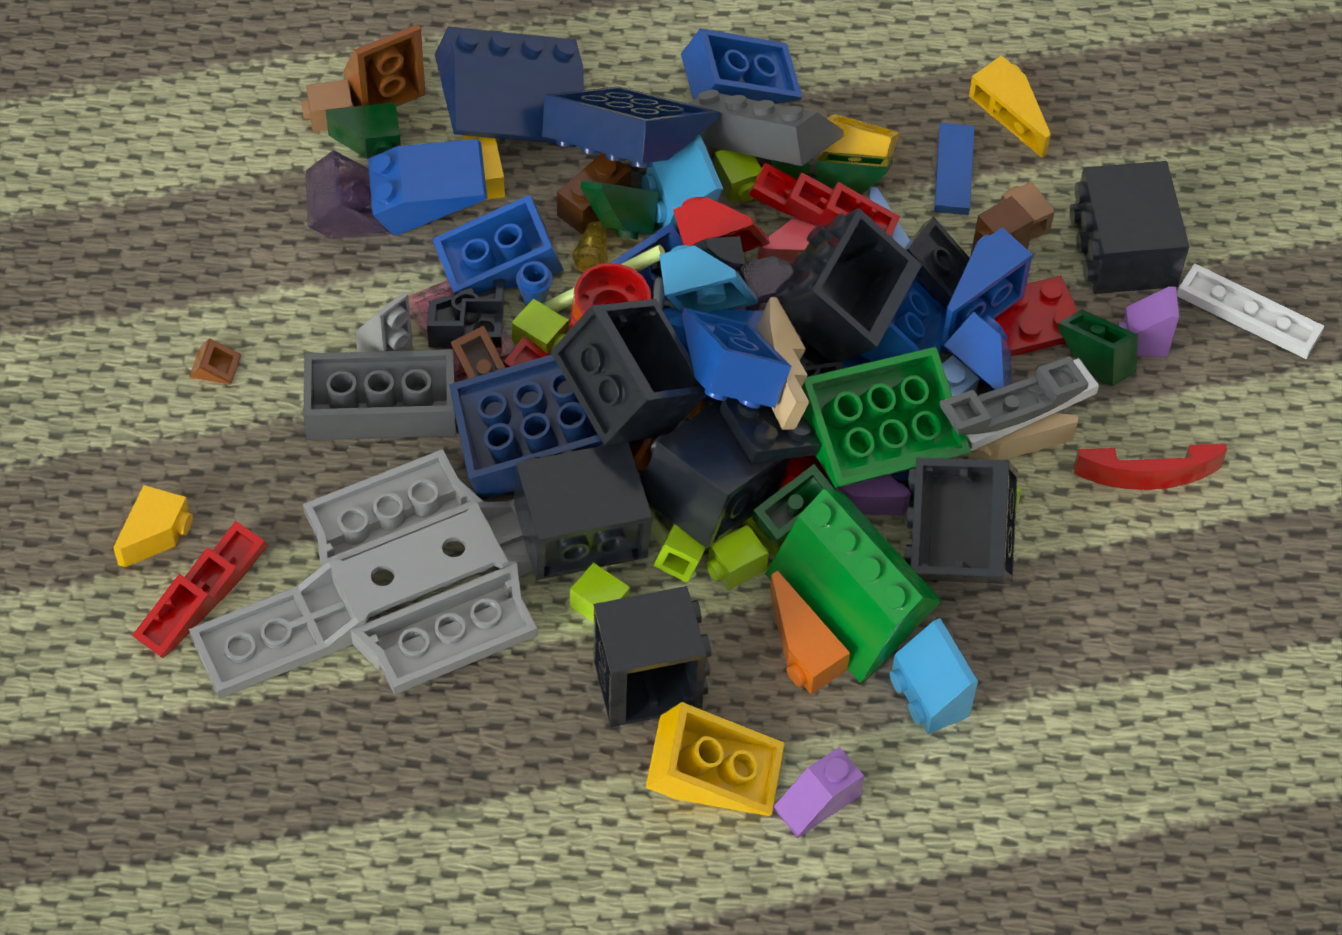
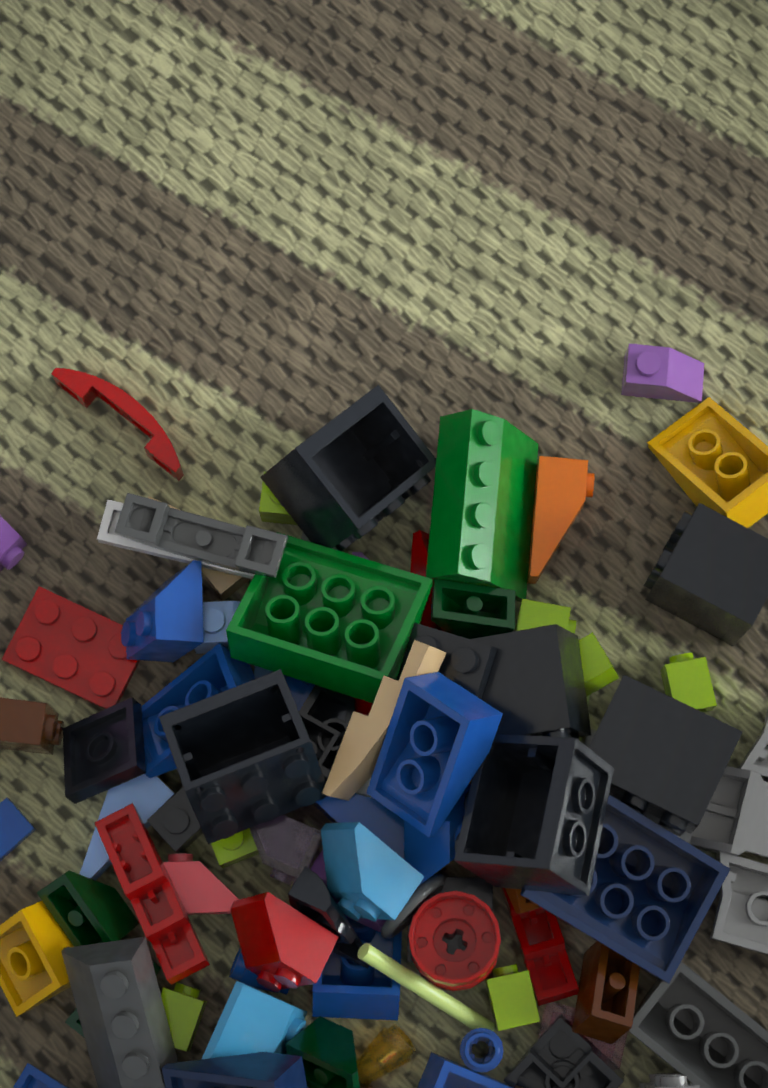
camera: 135 degrees left, 20 degrees up
dark azure slope [890,618,978,734] -> none
blue slope [940,227,1033,354] -> none
dark green slope [1058,309,1138,386] -> none

